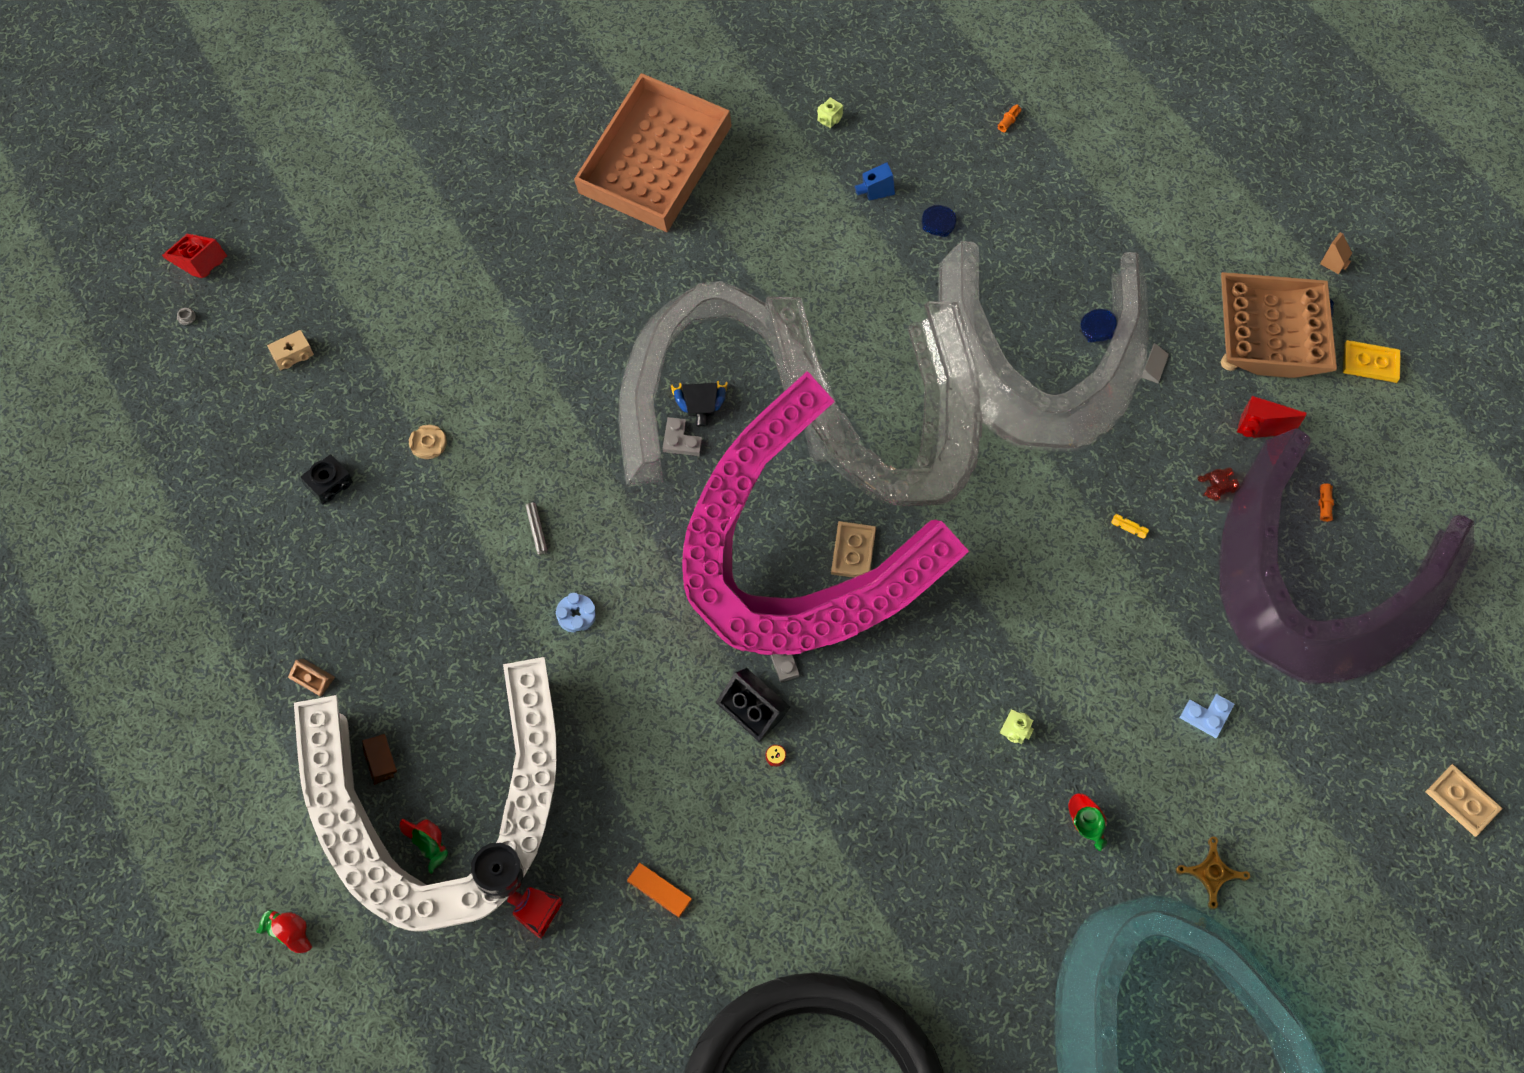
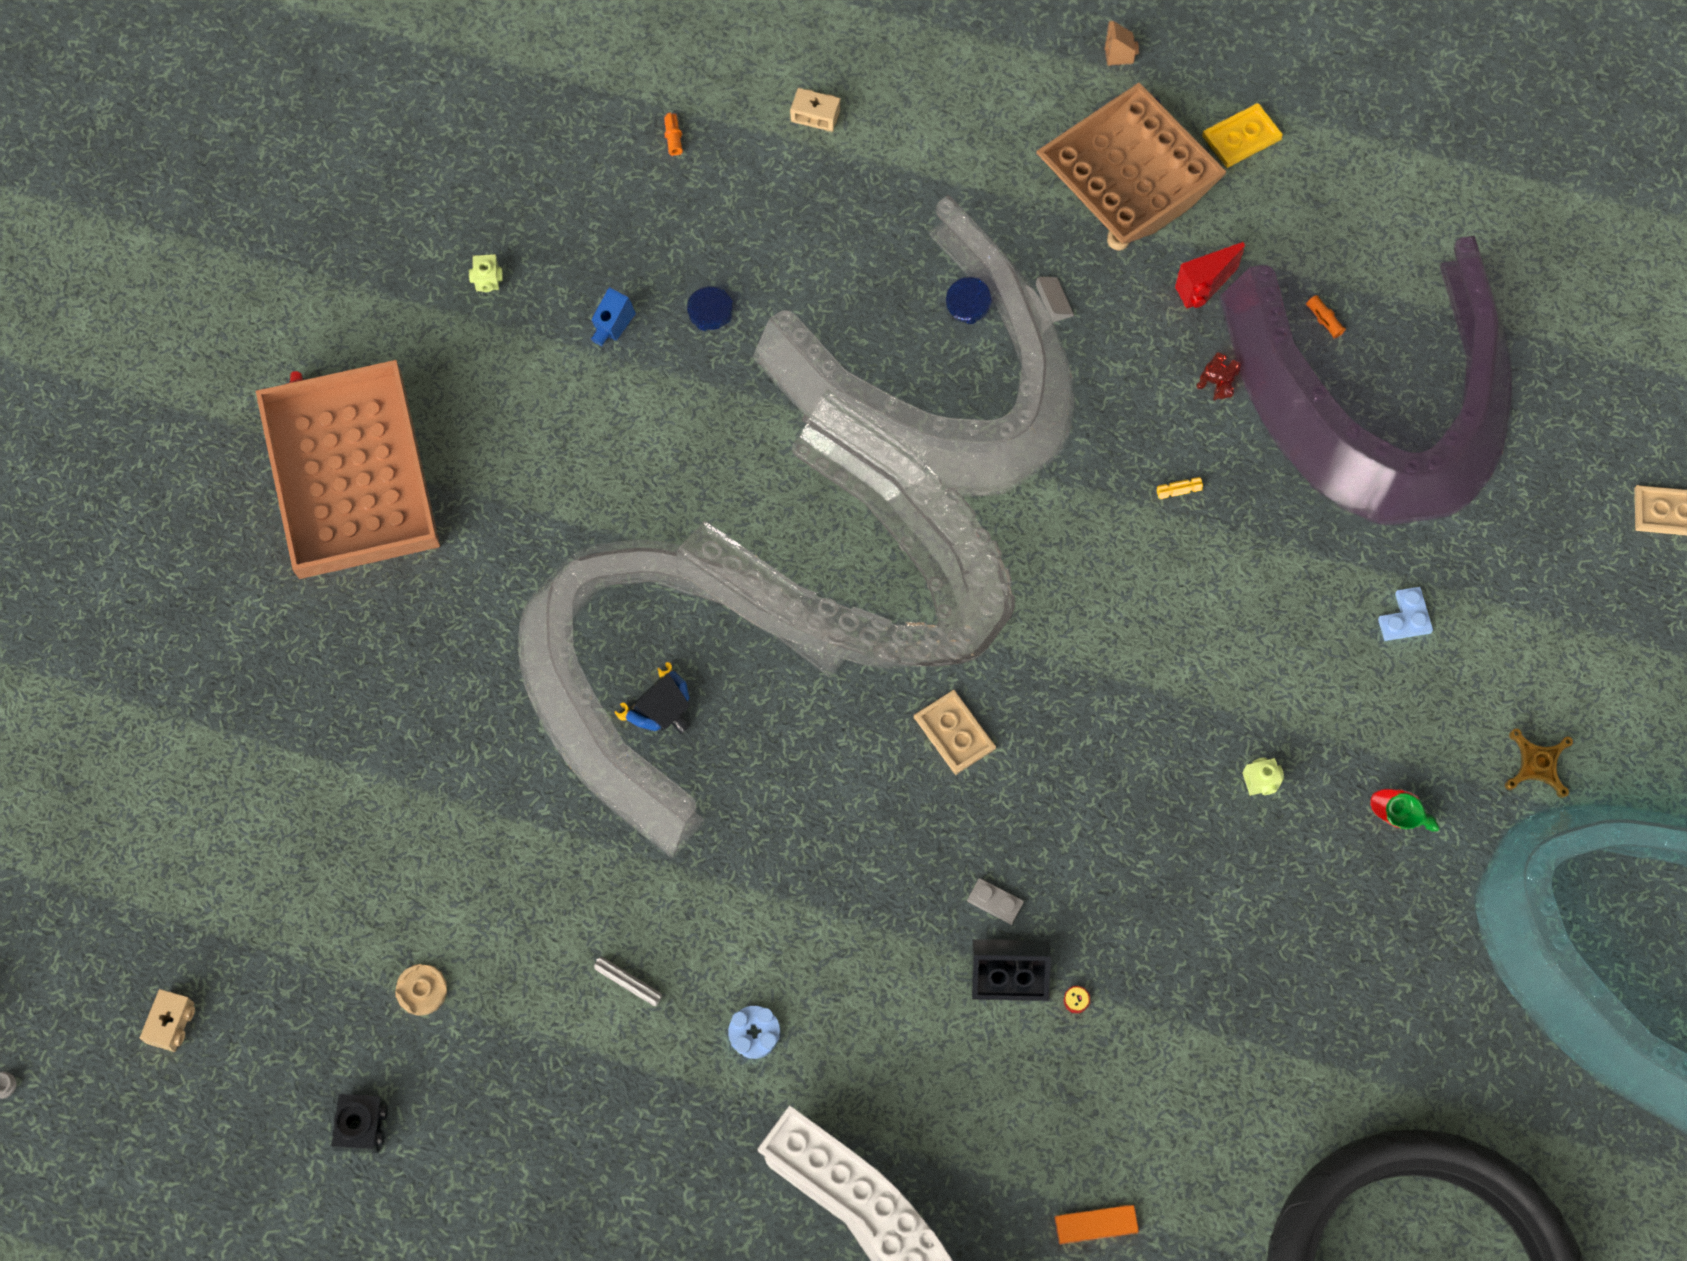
camera: 40 degrees left, 5 degrees up
light grey plate [663,417,702,456] -> none
dark pink windscreen [682,371,969,655] -> none
none -> tan brick [791,88,840,132]

